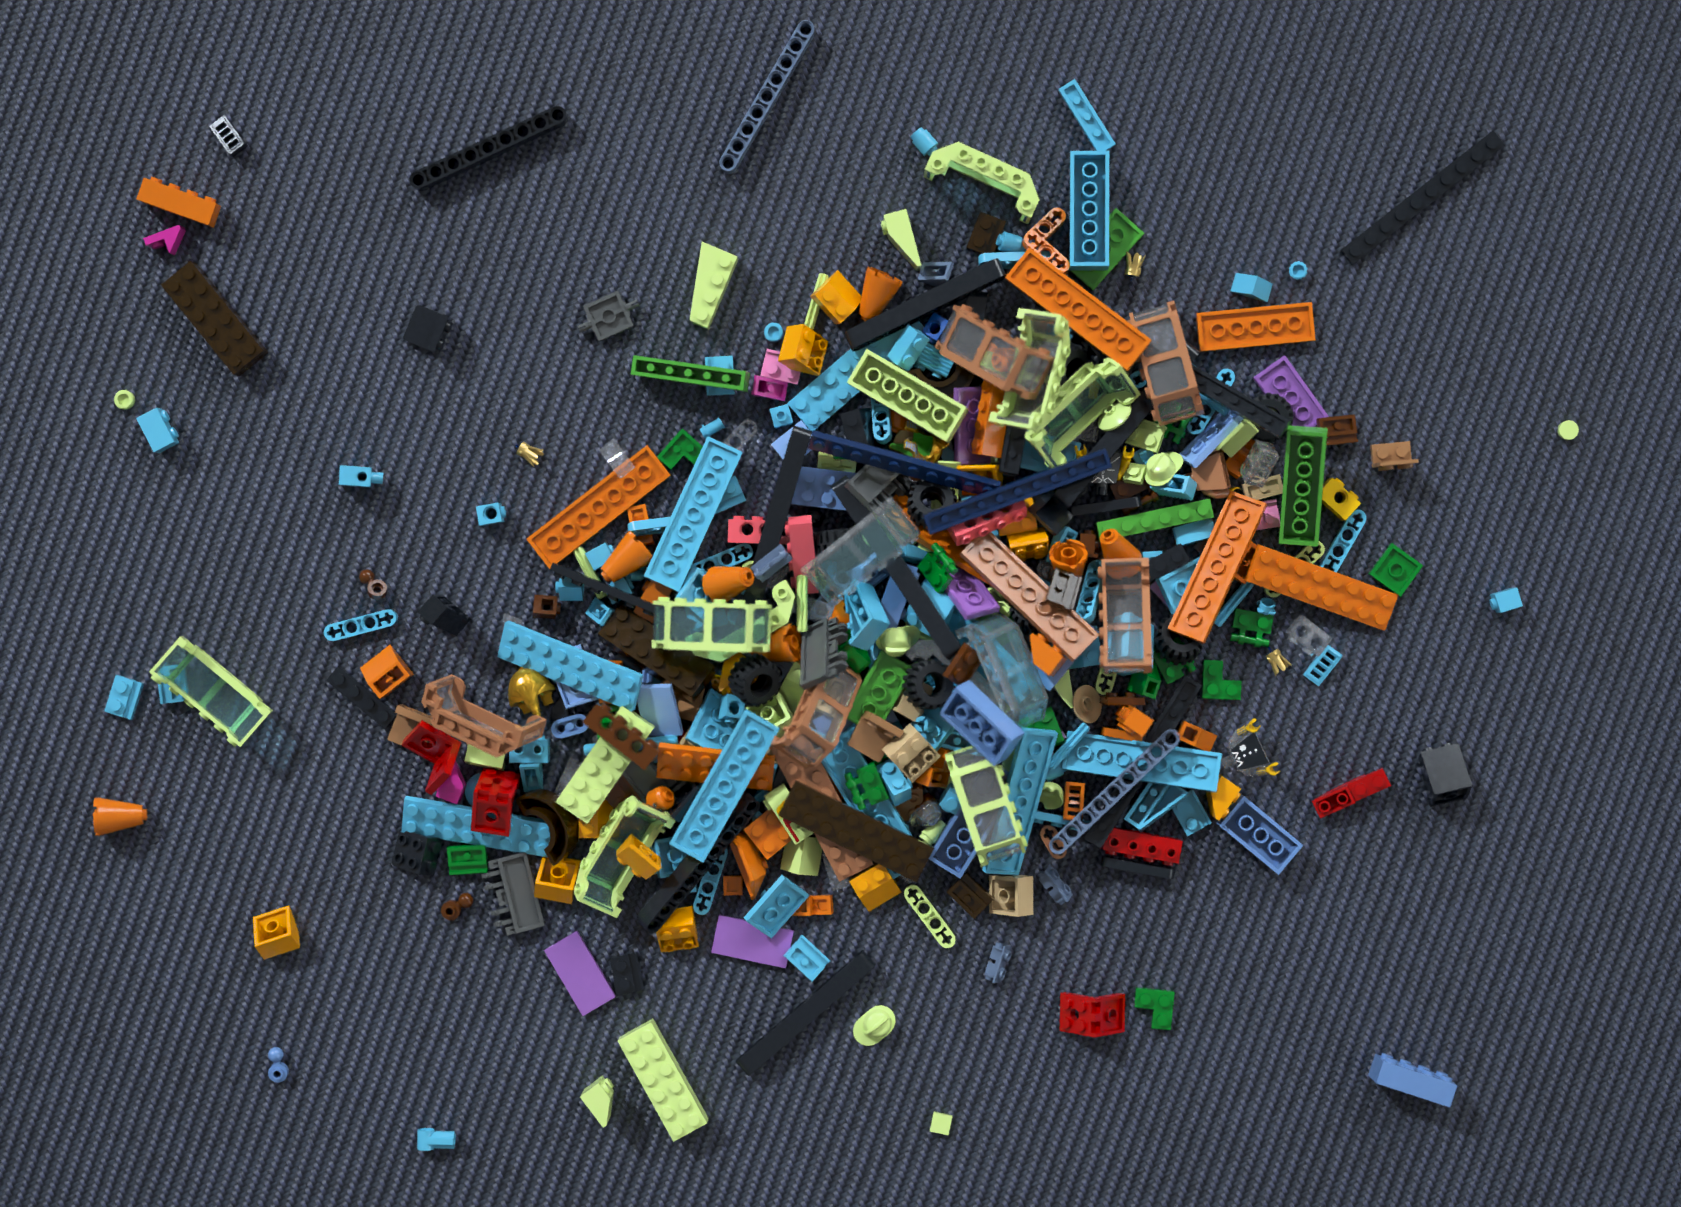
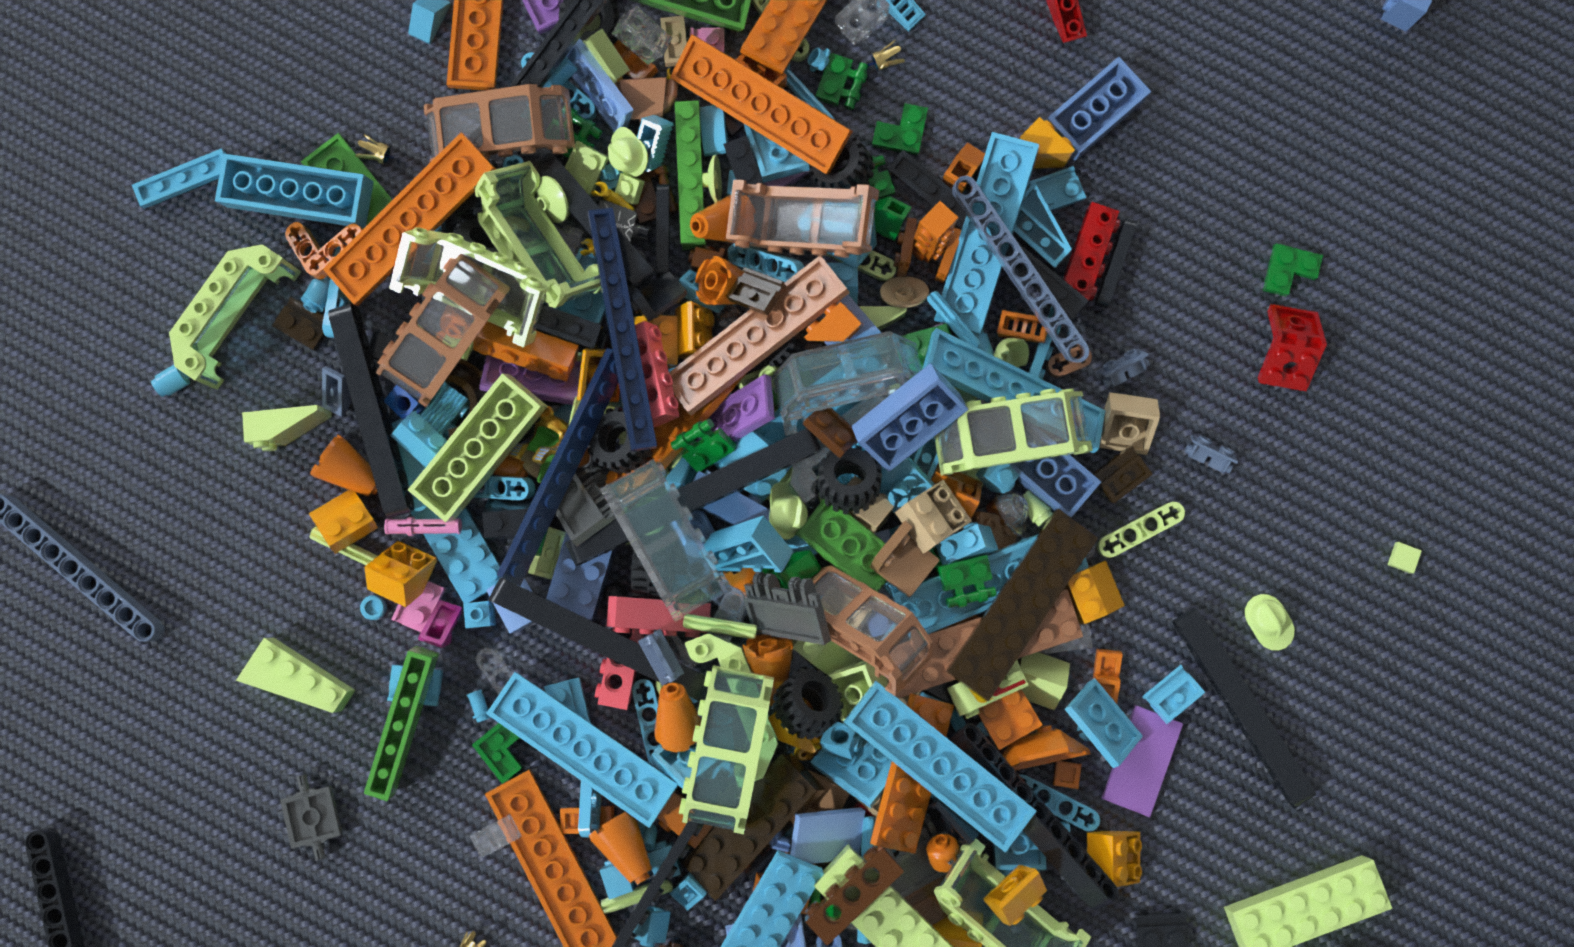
camera: 85 degrees left, 5 degrees down
torso [1221,719,1281,776] -> none
none -> bright pink pin [384,517,462,536]
none -> yellowish green dish [702,155,722,203]

